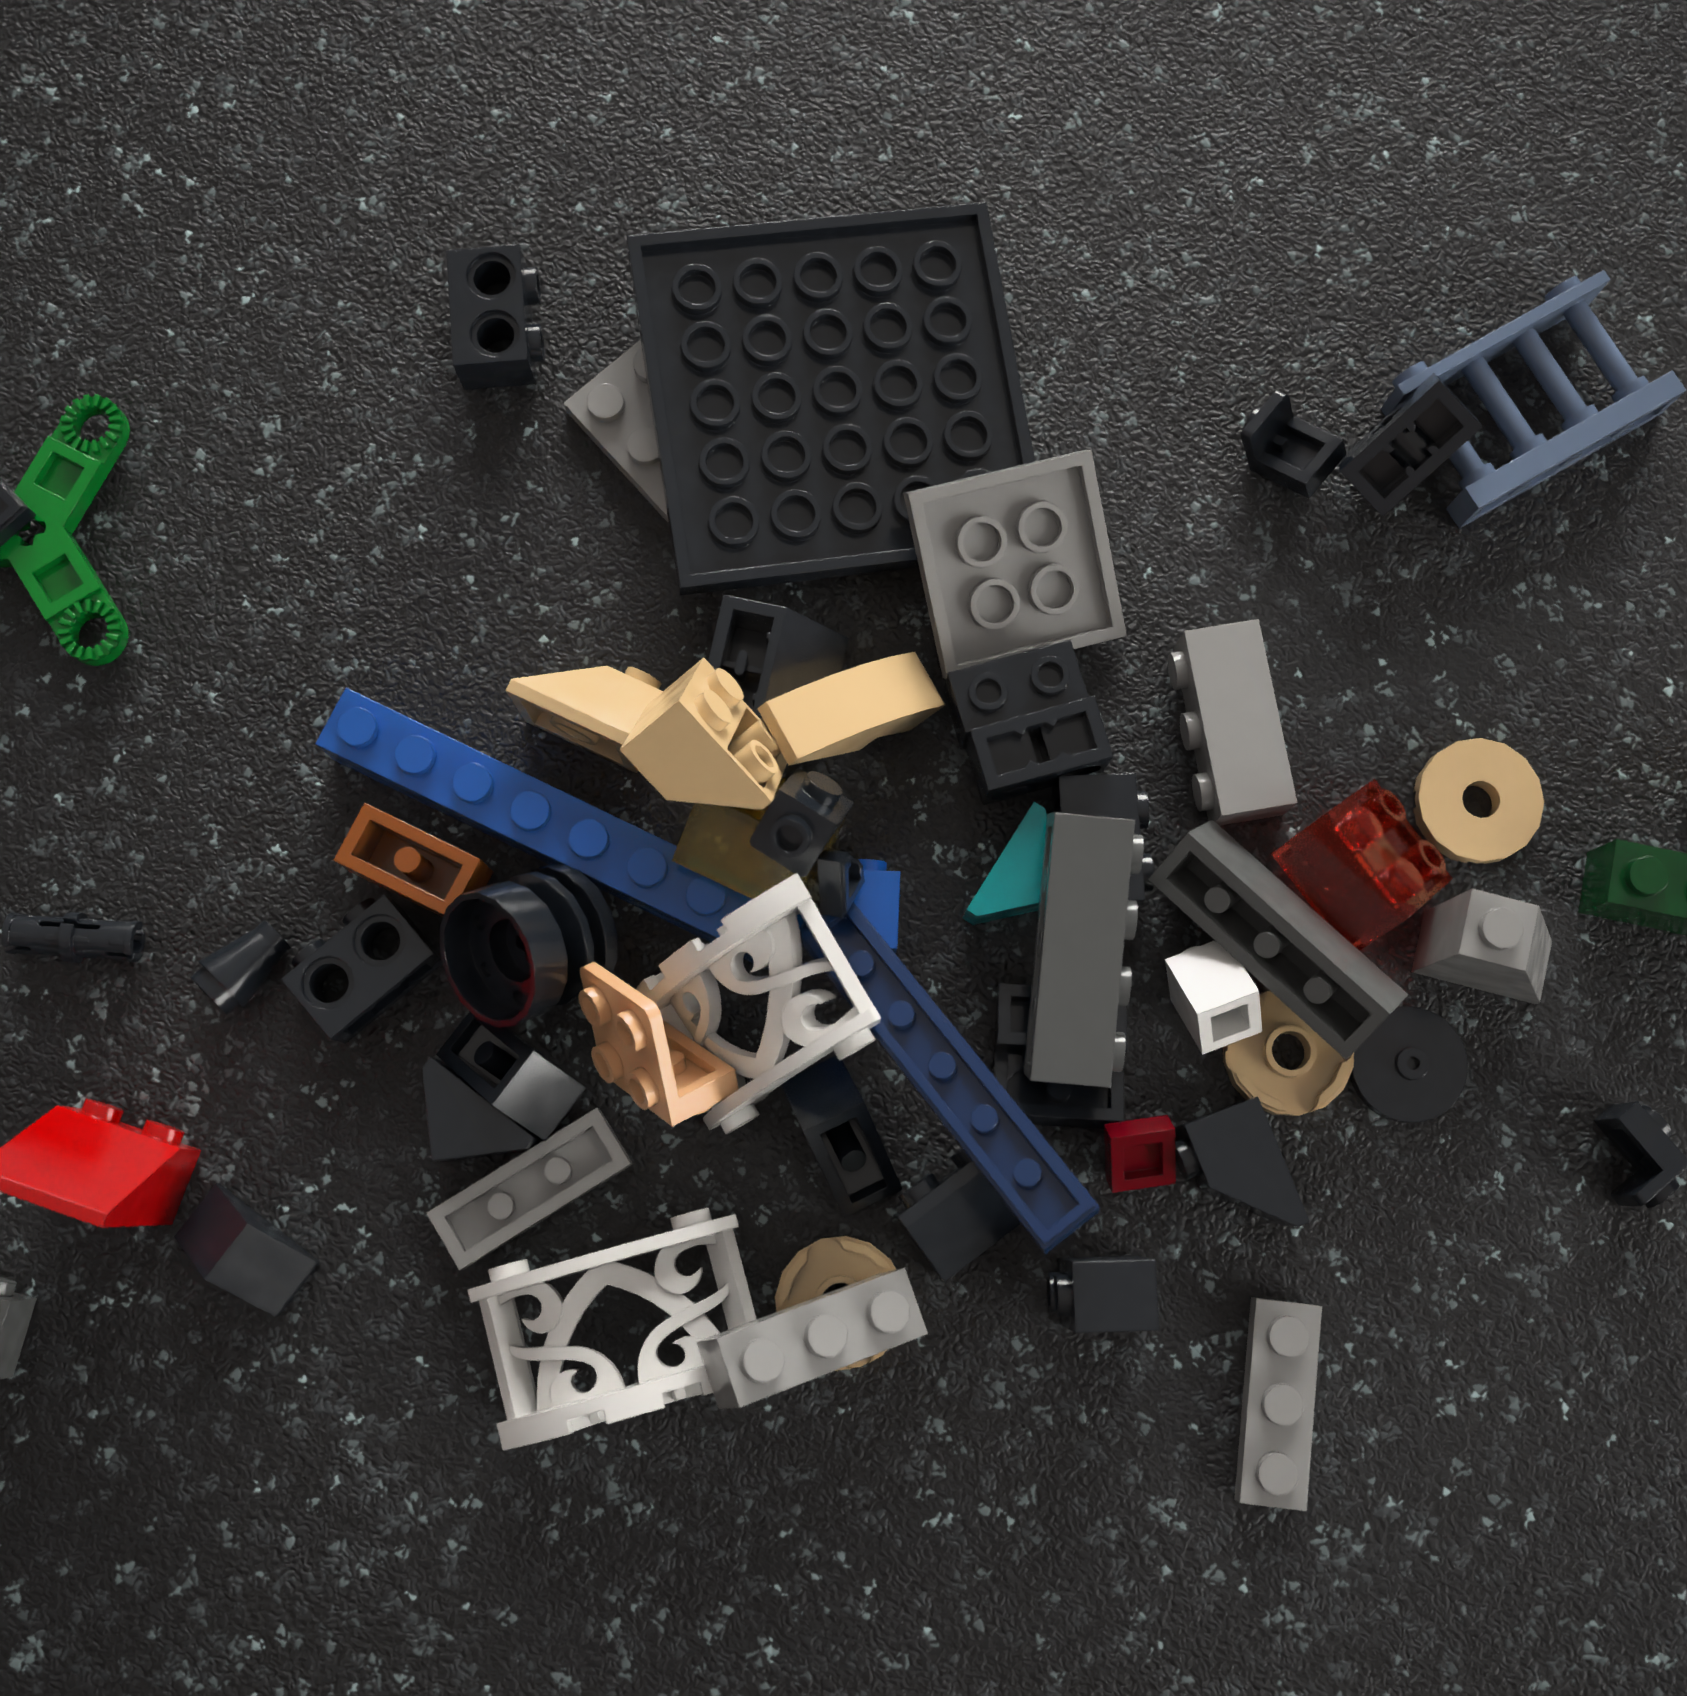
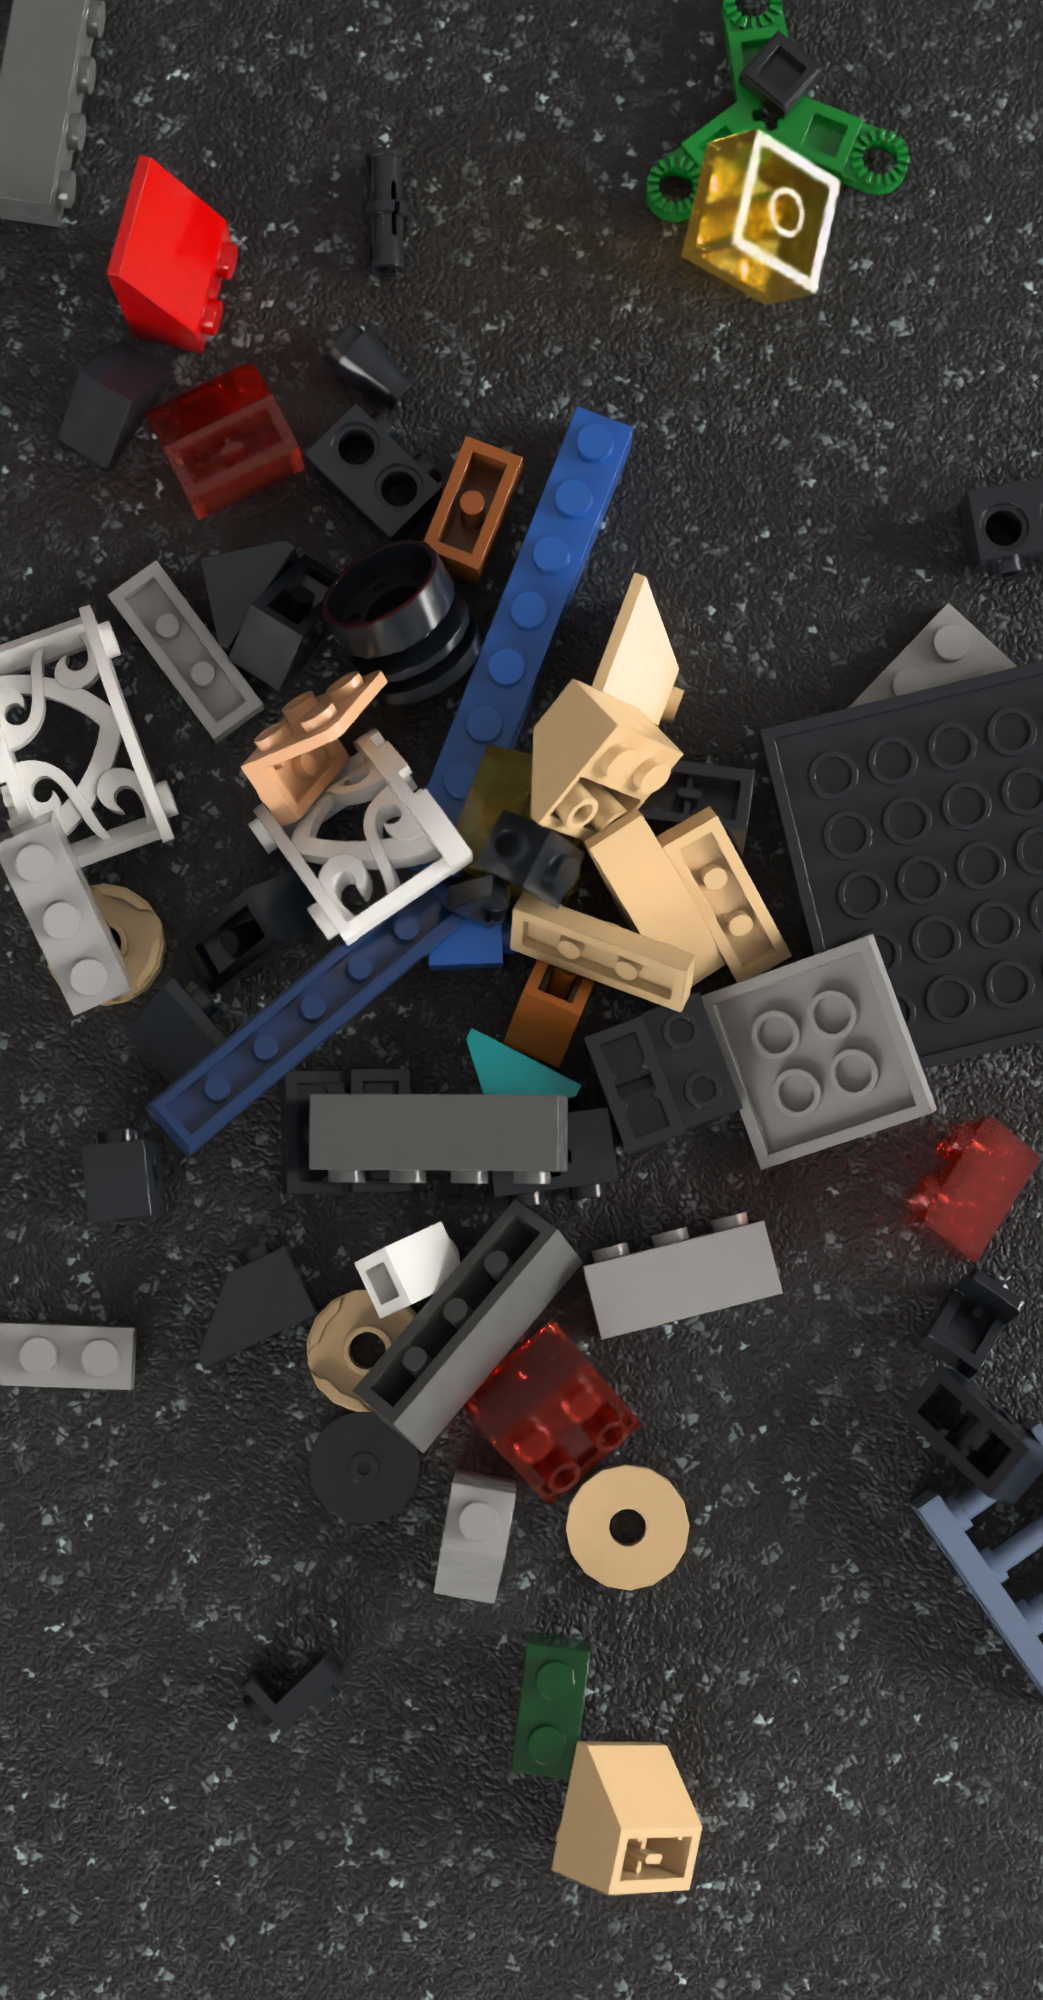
camera: 85 degrees right, 5 degrees up
dark red plate [1104,1115,1176,1193] -> none
none -> clear red slope [144,360,305,521]
none -> dark orange slope [503,959,595,1068]
none -> tan plate [510,892,696,1013]
none -> tan plate [656,806,792,983]
none -> clear yellow brick [681,128,841,305]
none -> clear red slope [904,1115,1041,1263]

